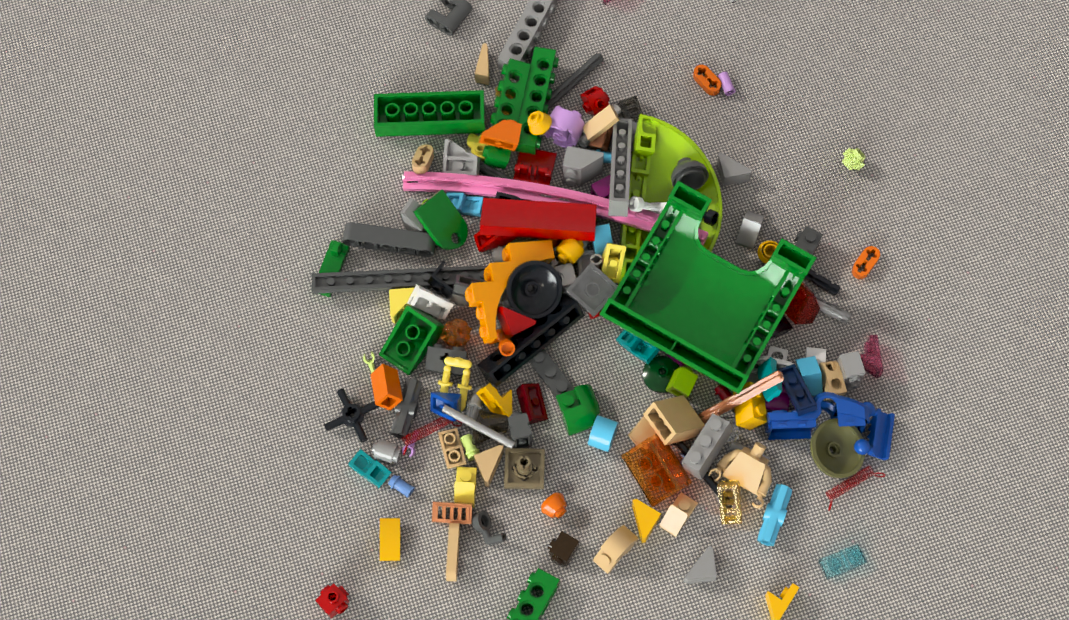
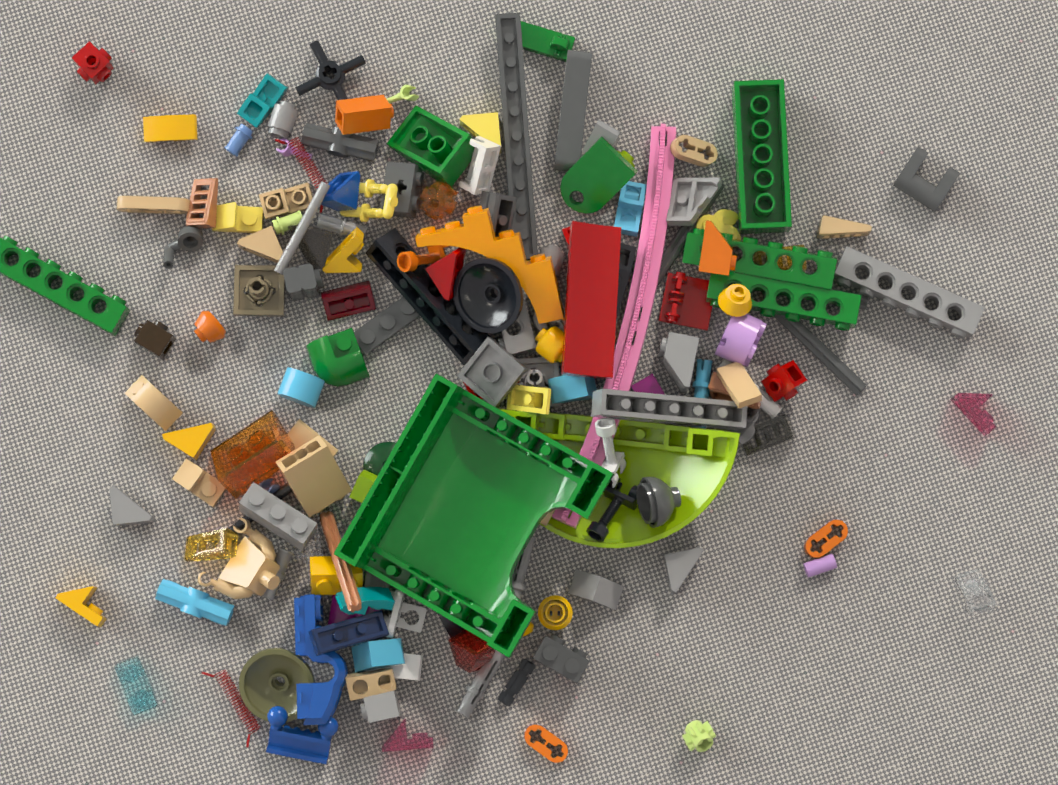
camera: 85 degrees right, 15 degrees up
black bracket [428,261,453,298] -> none

